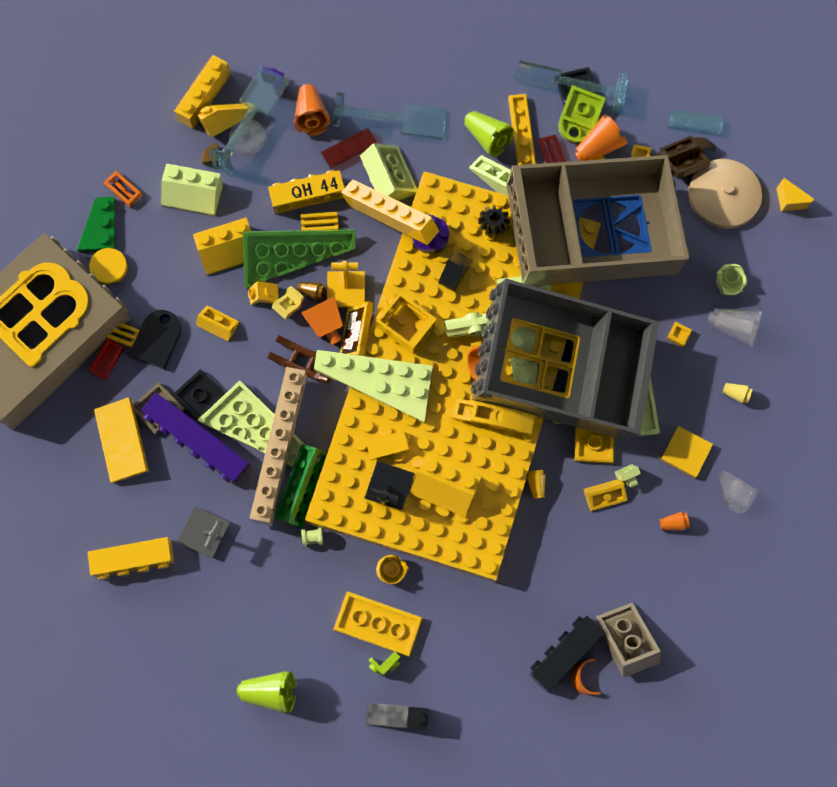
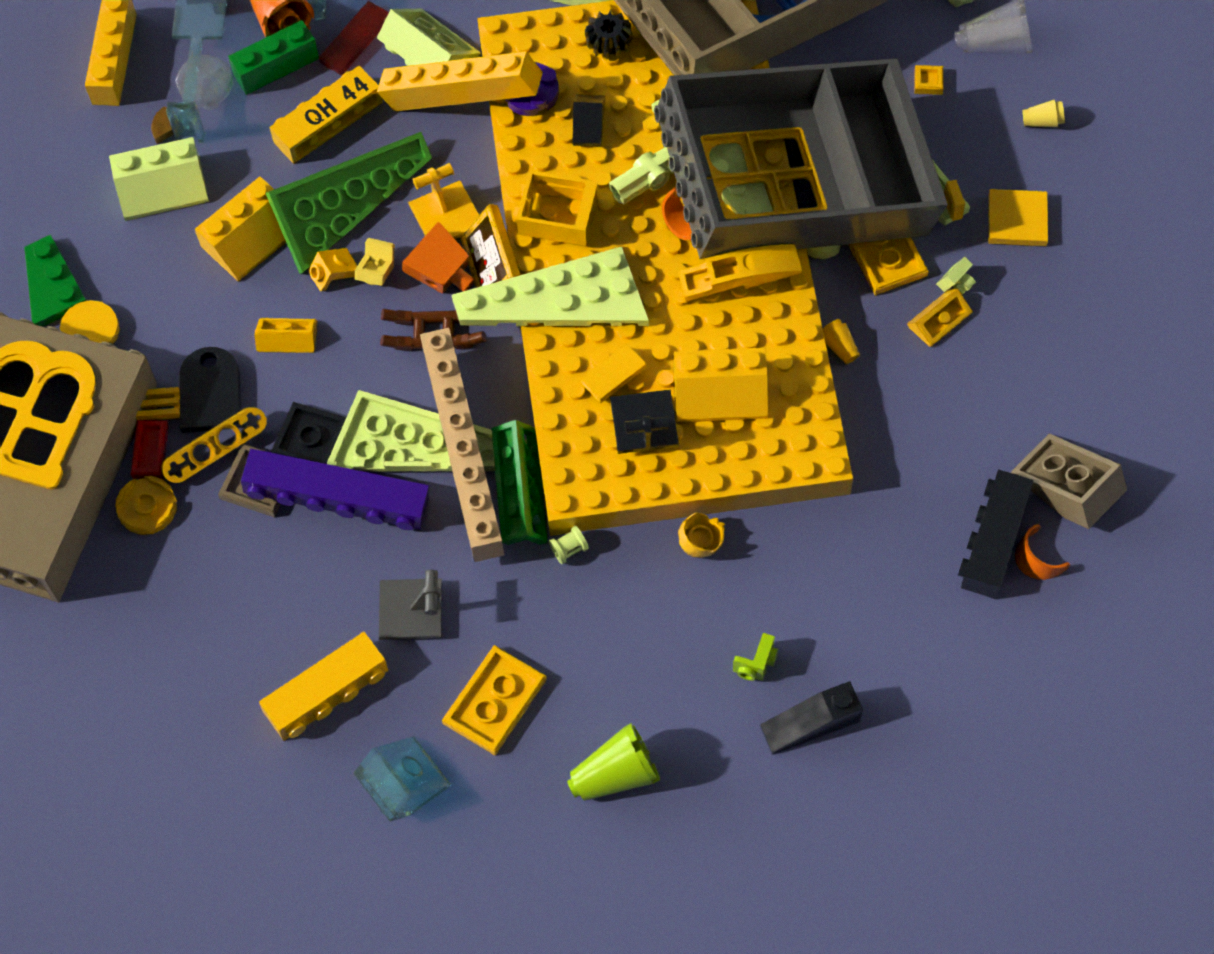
camera: 20 degrees left, 10 degrees down
yellow tile [94,397,149,483] -> none
orange tile [103,171,143,208] -> none
yellow slope [197,103,258,138] -> none
pearl gold cone [297,282,326,301] -> none
yellow tile [301,212,339,230] -> none
yellow tile [333,591,422,657] -> none
orange cone [659,511,690,531] -> none
clear slope [717,470,758,513] -> none
none -> yellow tile [115,476,177,535]
none -> yellow beam [161,407,267,483]
none -> green brick [228,20,319,95]
none -> clear light blue slope [354,736,451,822]
none -> yellow tile [442,645,547,756]
none -> yellow tile [944,180,965,221]

